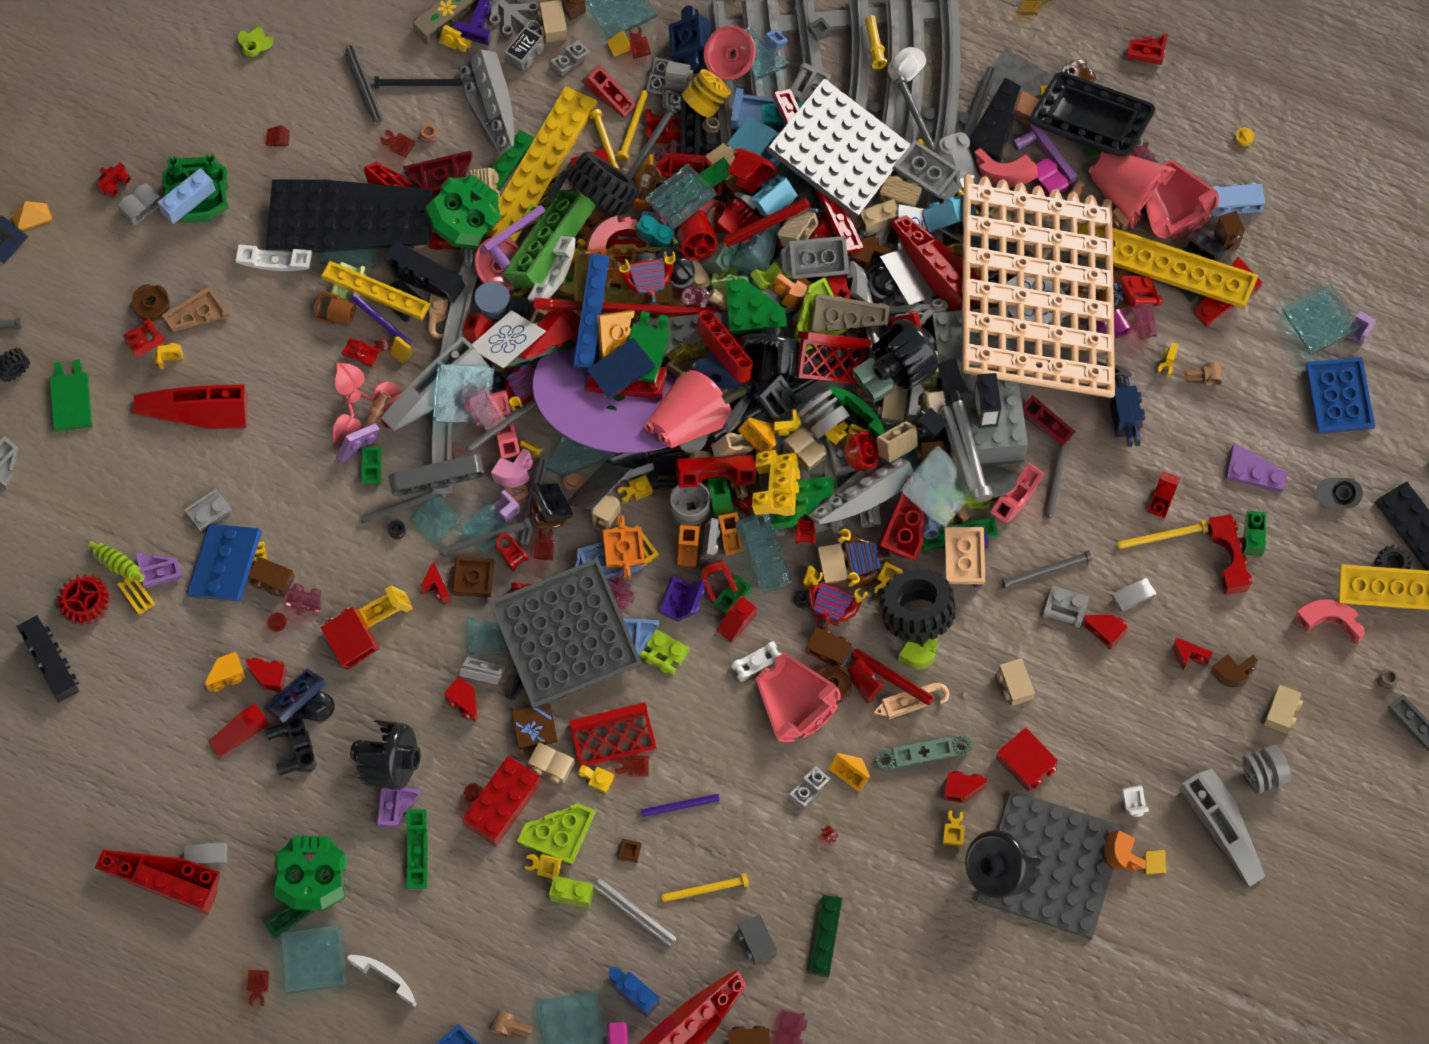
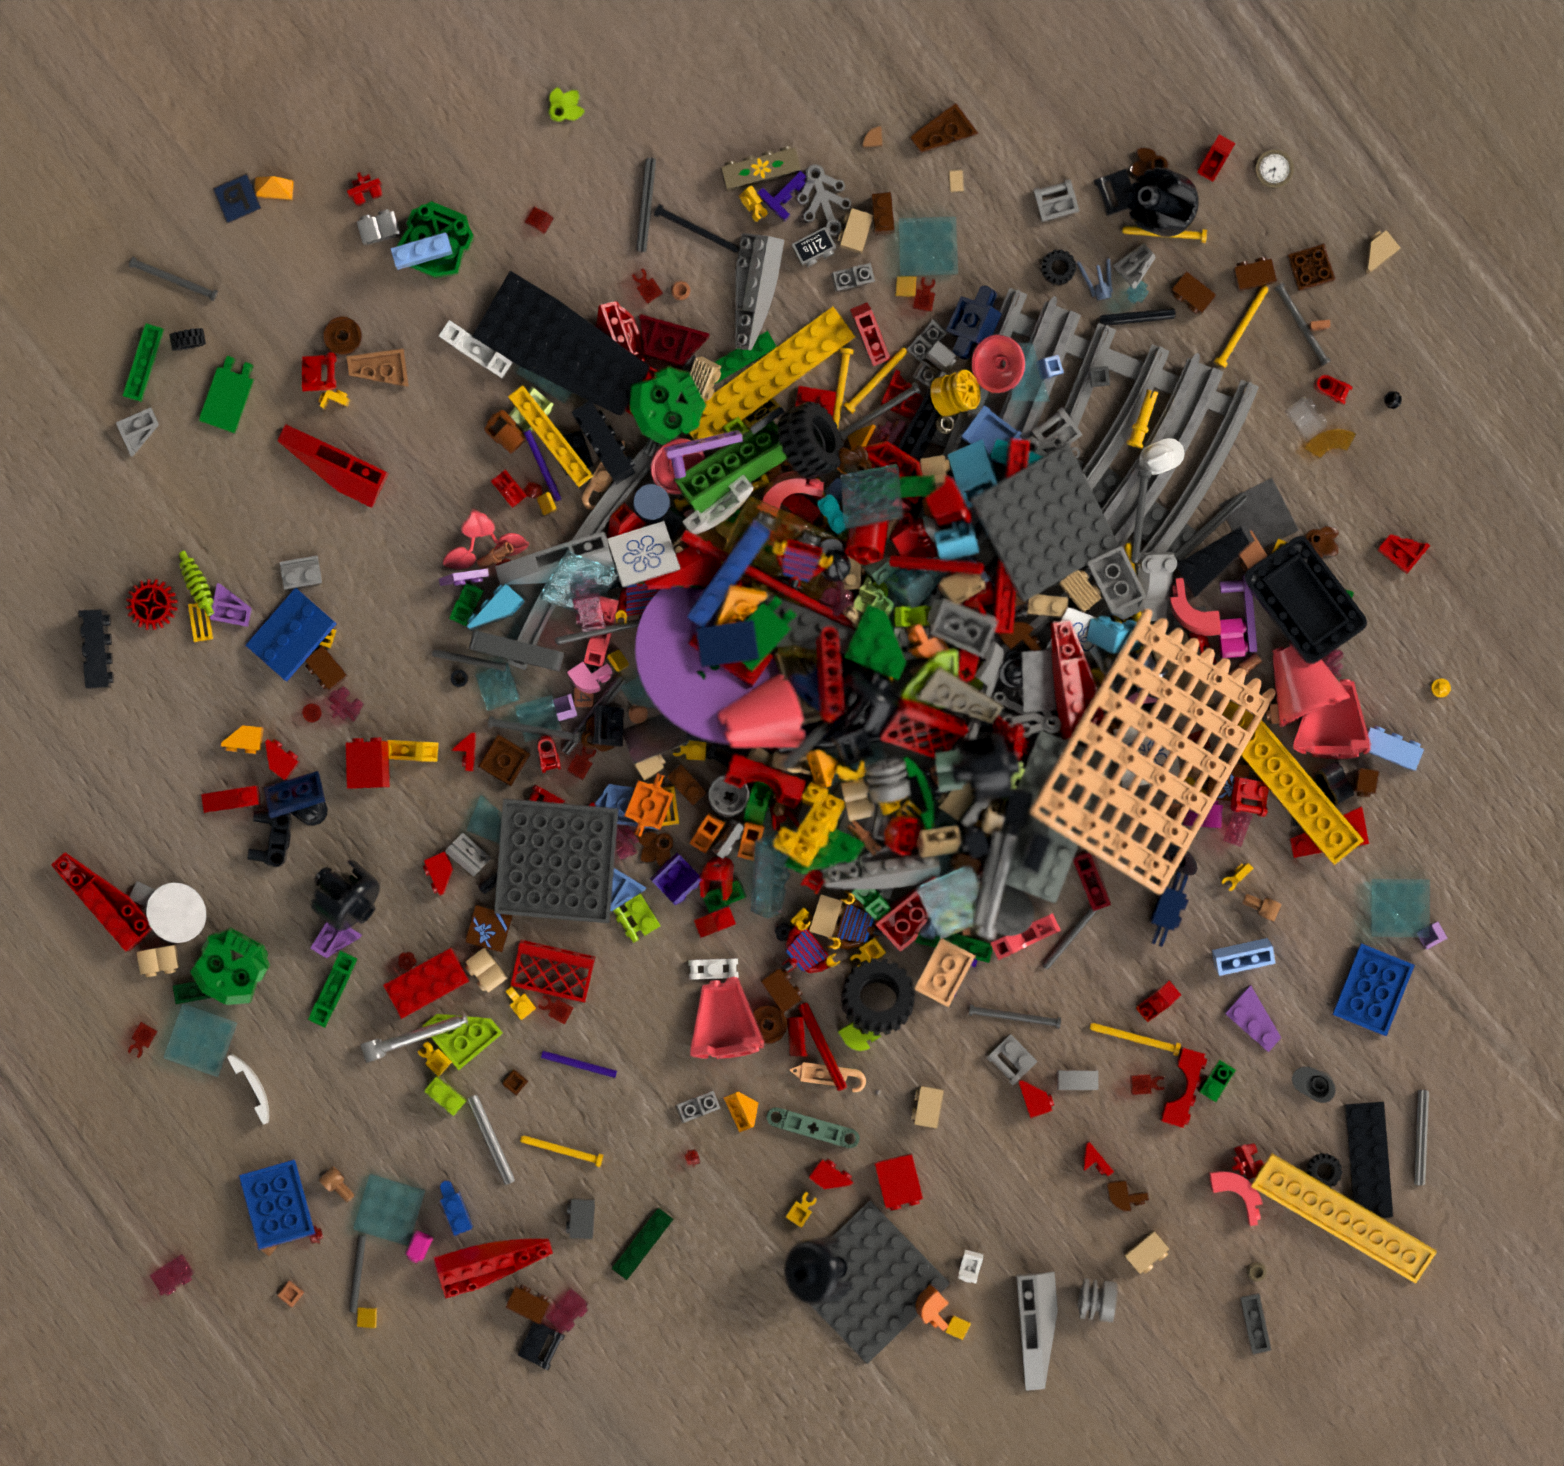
camera: 30 degrees right, 20 degrees up
none -> tan brick [136,945,180,977]
none -> sticker [146,883,206,943]
none -> flat silver piece [360,1014,468,1063]
none -> medium azure slope [467,584,525,630]
none -> reddish brown plate [637,832,673,867]
none -> reddish brown brick [667,765,707,806]
none -> nougat pin [847,820,881,855]
none -> green slope [850,889,891,921]
none -> clear red plate [1130,1074,1164,1095]
none -> light blue brick [1212,938,1275,976]
none -> red hips [1231,1143,1264,1179]

